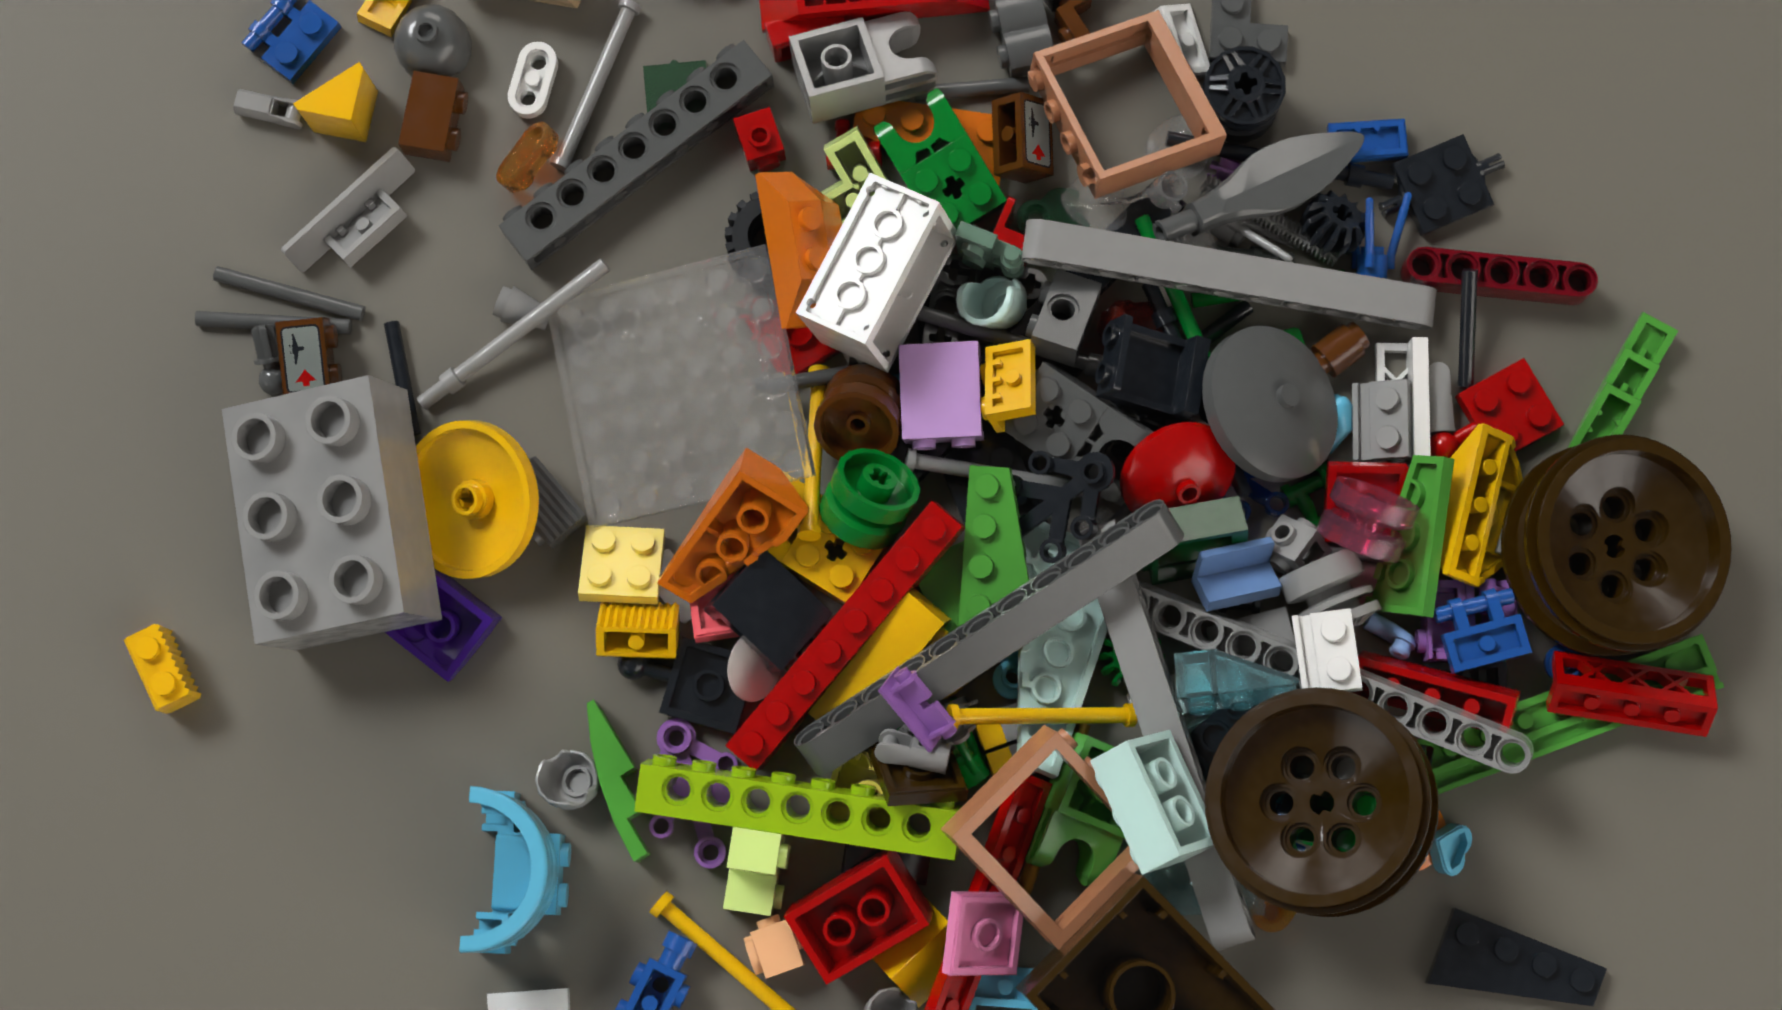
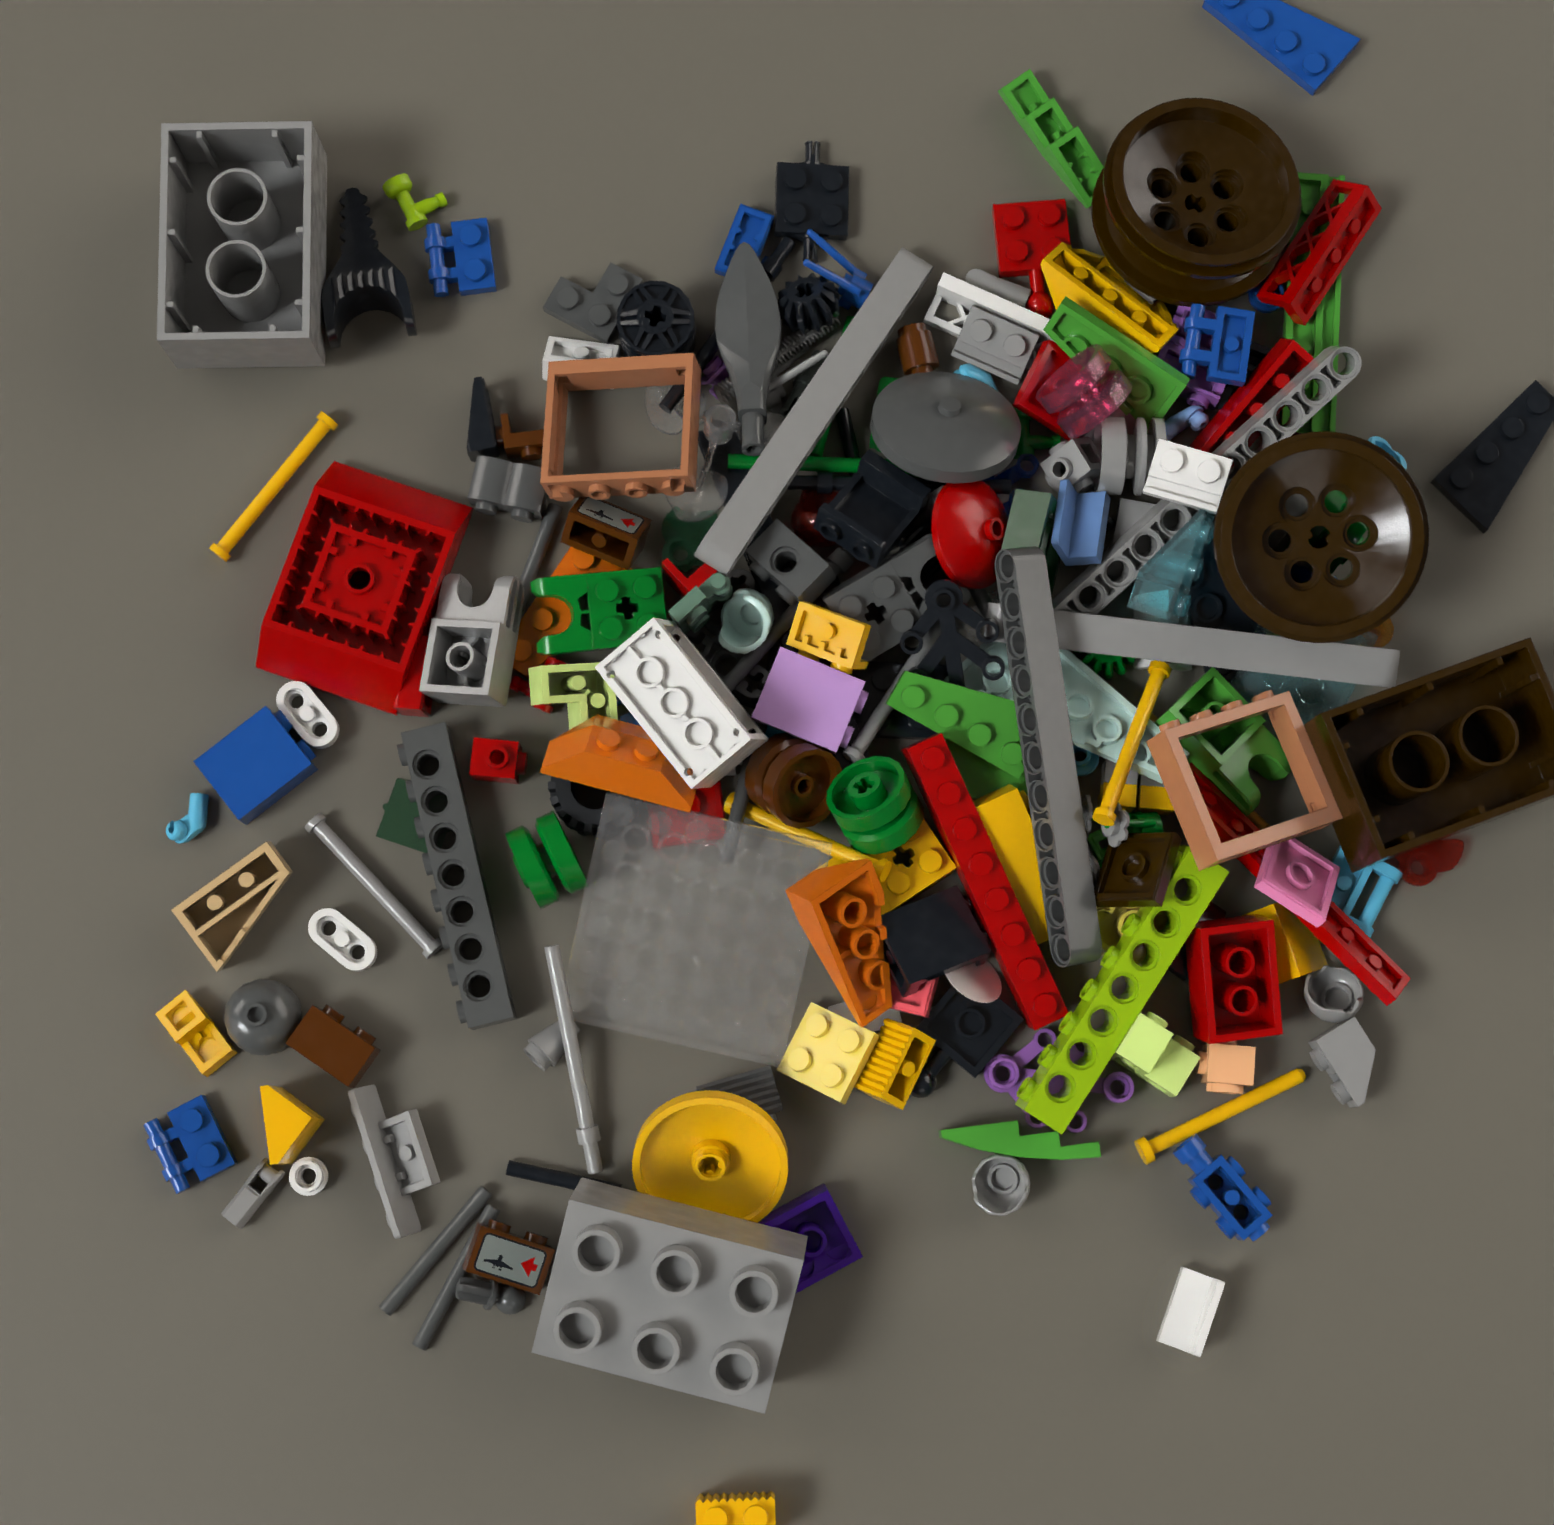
camera: 70 degrees left, 0 degrees up
medium azure piece [459,786,571,954] -> none
clear orange plate [496,121,559,193] -> none
light grey bar [874,729,952,774] -> none
medium lavender hinge [878,666,957,753] -> none
light aqua brick [1090,730,1214,875] -> none
dark red beam [1400,247,1598,305] -> none
black bar [1458,269,1478,387] -> none
none -> white plate [289,1157,328,1196]
none -> green wheel [505,810,589,909]

